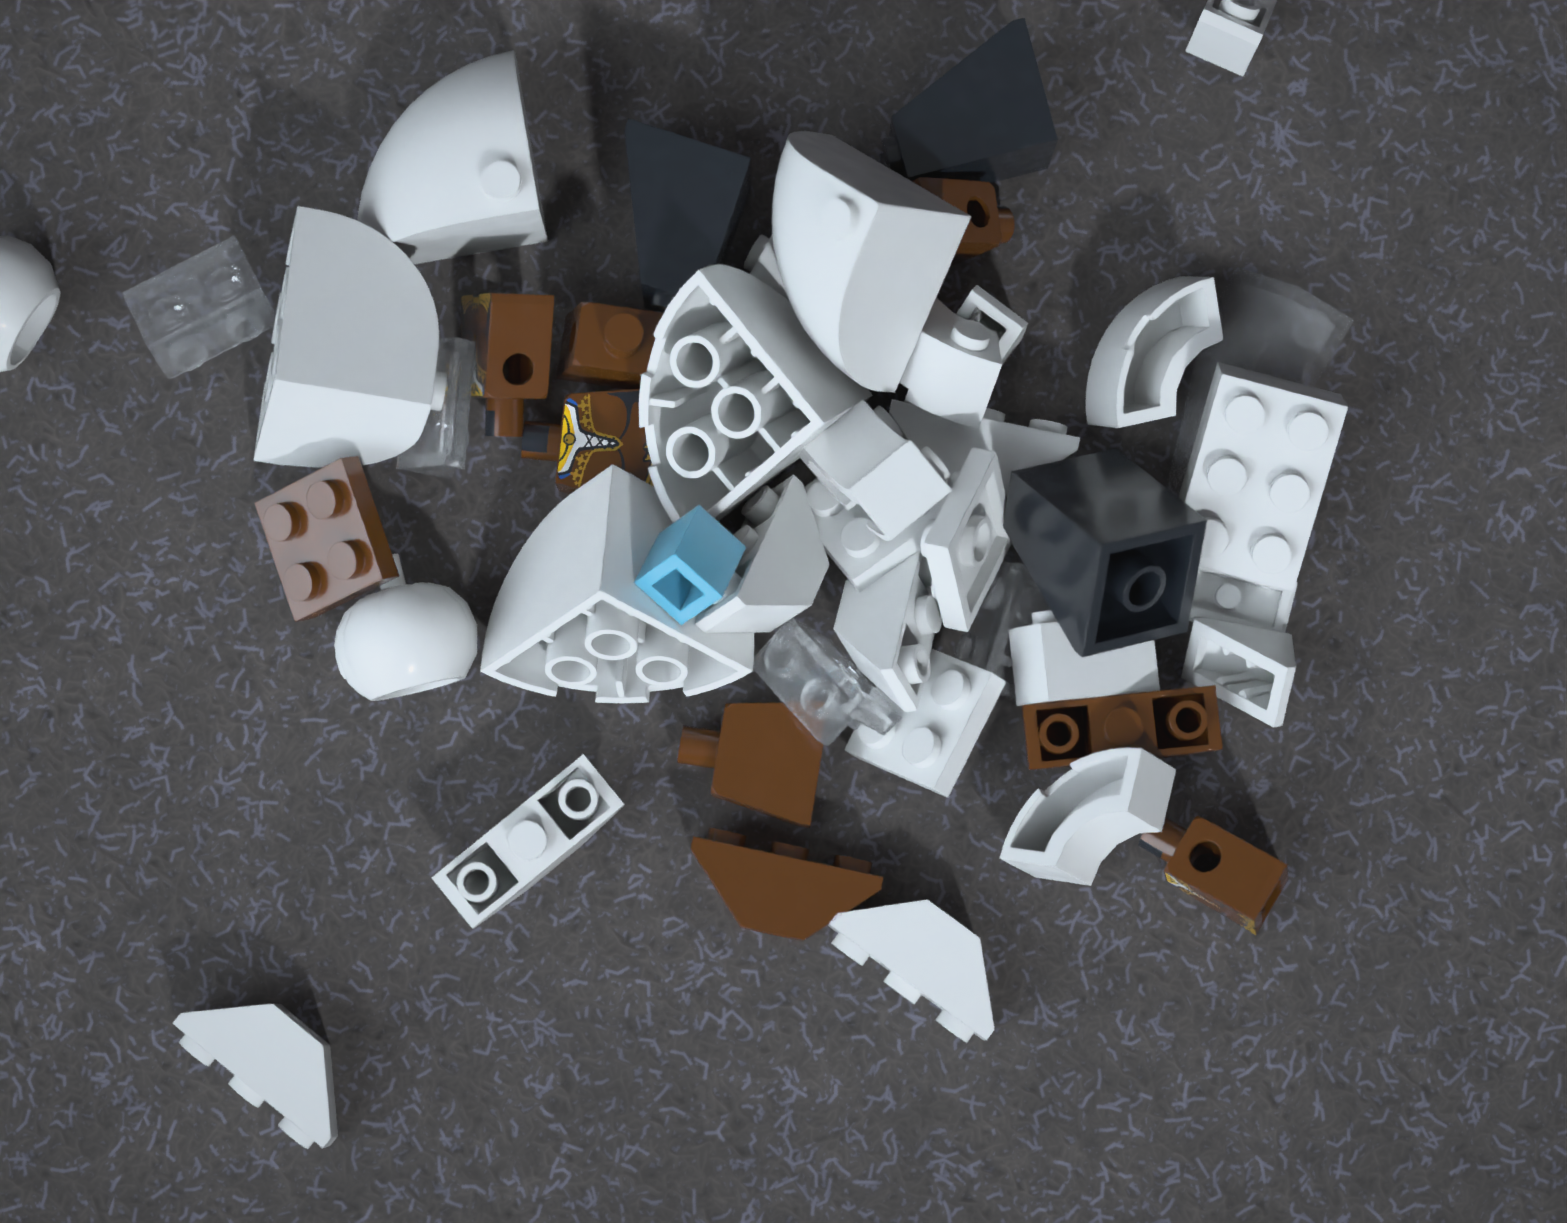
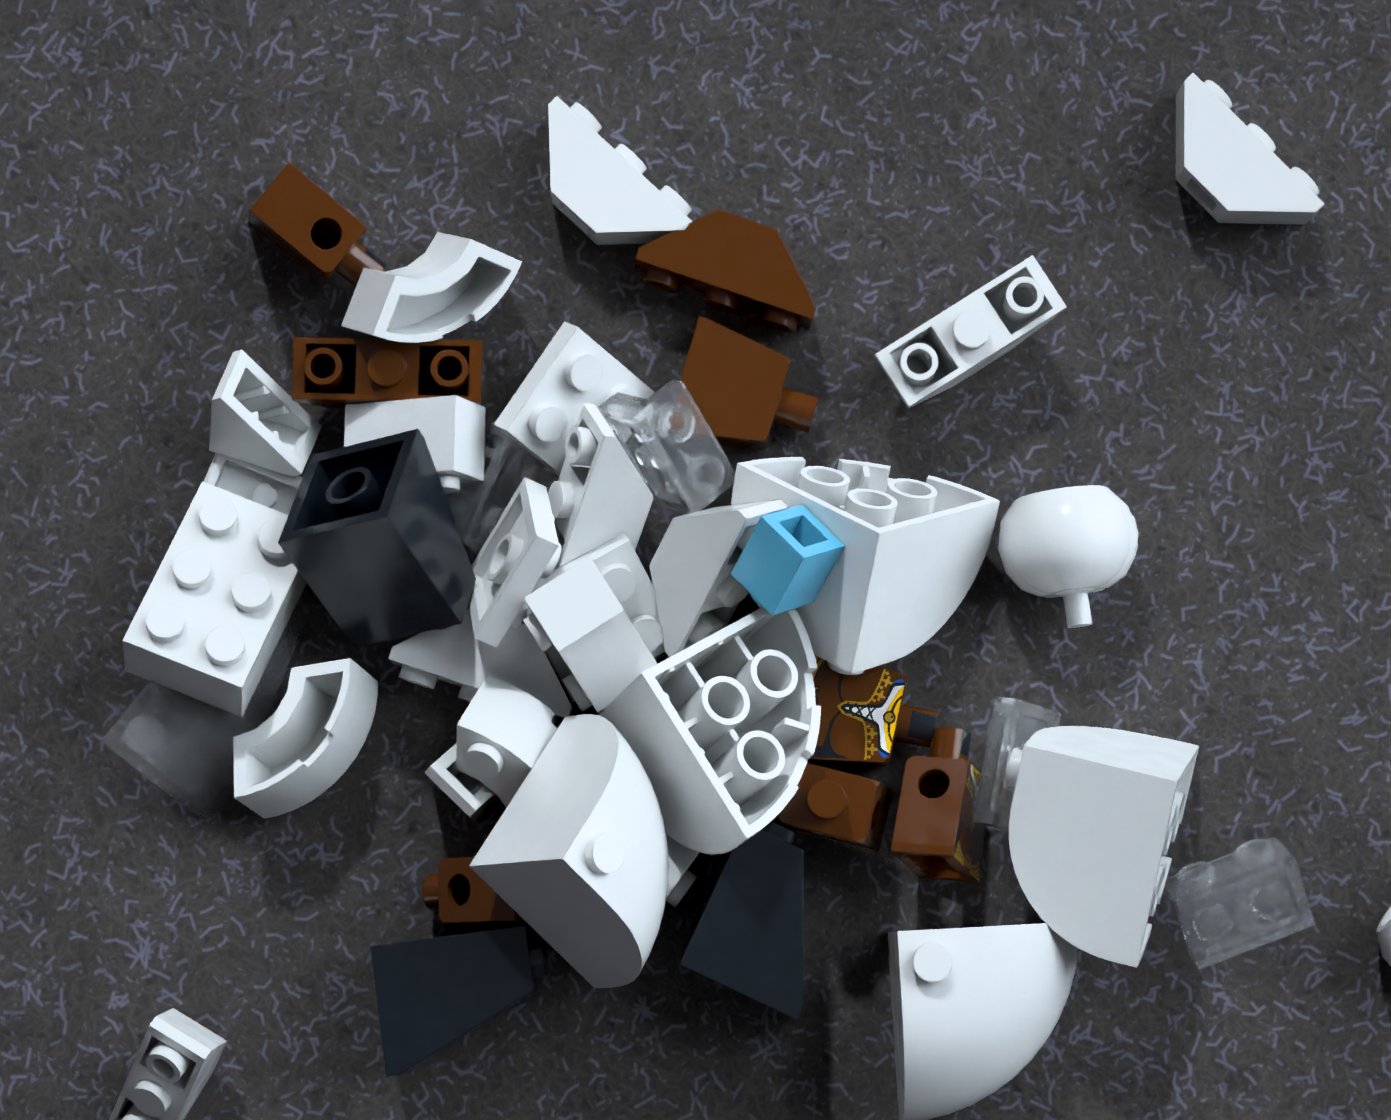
camera: 175 degrees left, 0 degrees up
plate [255,456,399,622] -> none

